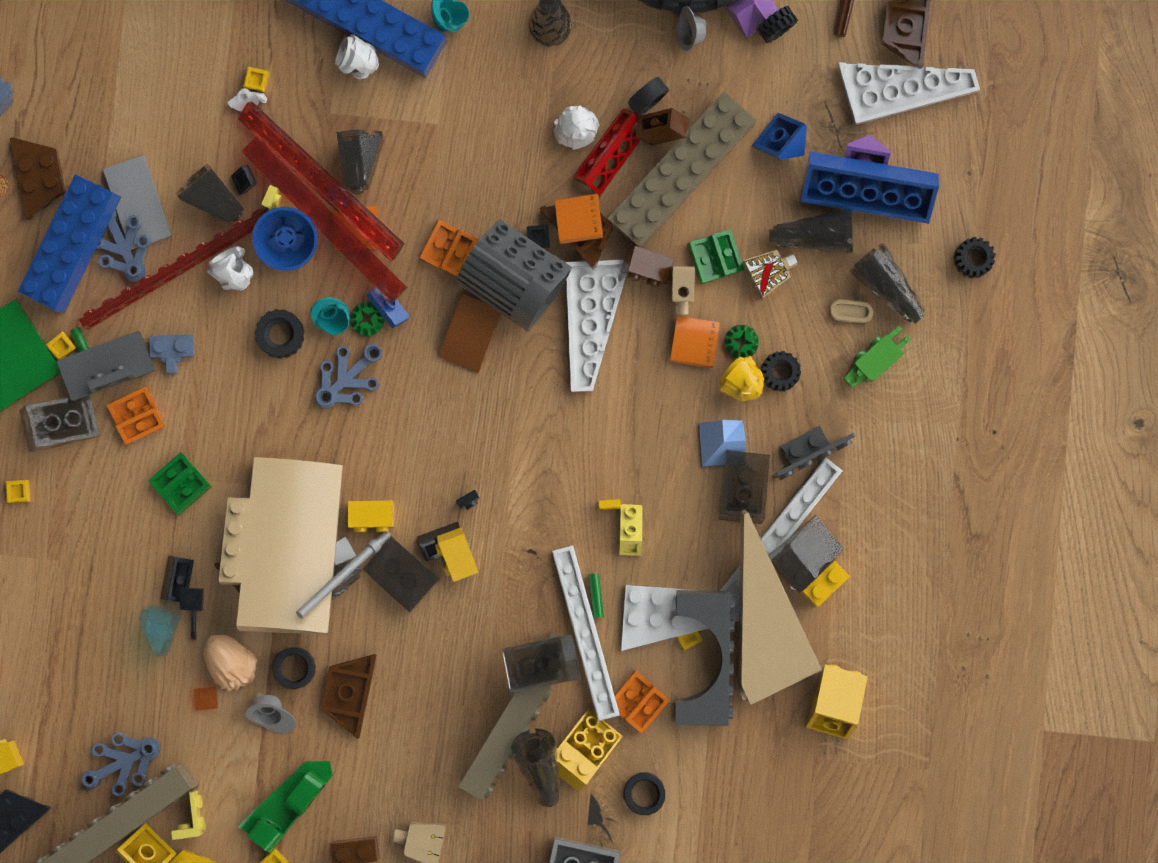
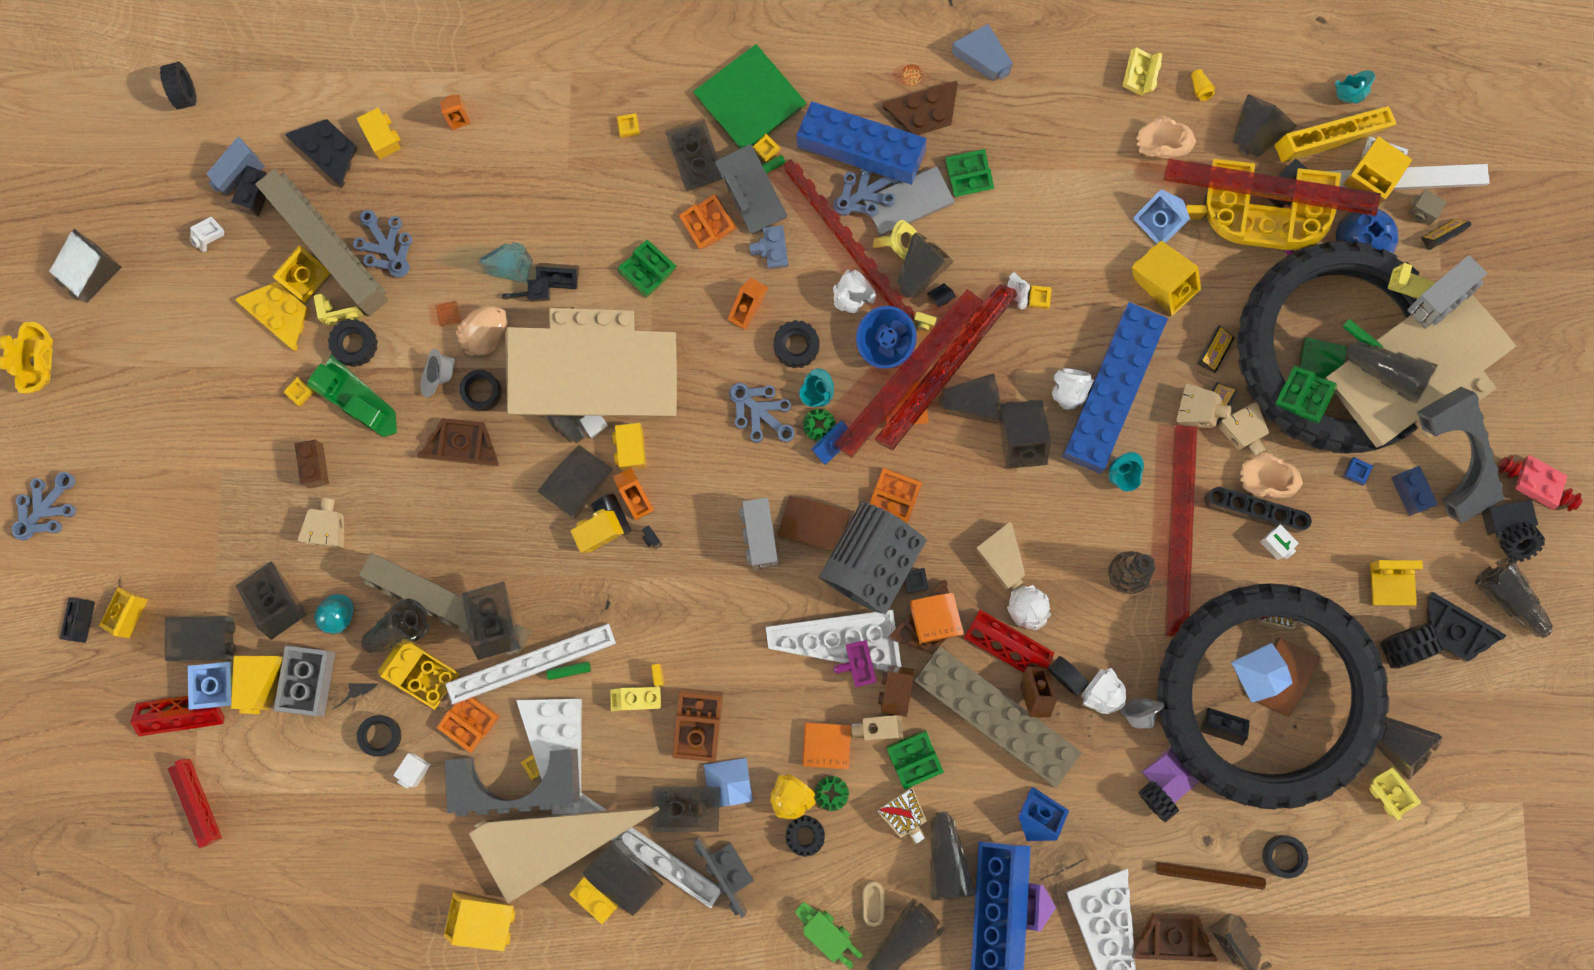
camera: 90 degrees right, 5 degrees down
light grey bar [296,532,391,618] -> none
none -> teal piece [314,594,354,635]
none -> black tyre [328,319,378,367]
none -> white brick [393,753,431,788]
none -> orange slope [613,467,654,520]
none -> dark orange slope [672,688,723,762]
none -> orange slope [727,278,768,330]
none -> light grey brick [739,498,779,570]
none -> magenta plate [833,640,877,688]
none -> light yellow piece [873,220,918,260]
none -> green slope [944,149,994,197]
none -> tan slope [974,522,1025,590]
none -> clear smoke slope [999,400,1051,469]
none -> white helmet [1081,668,1126,714]

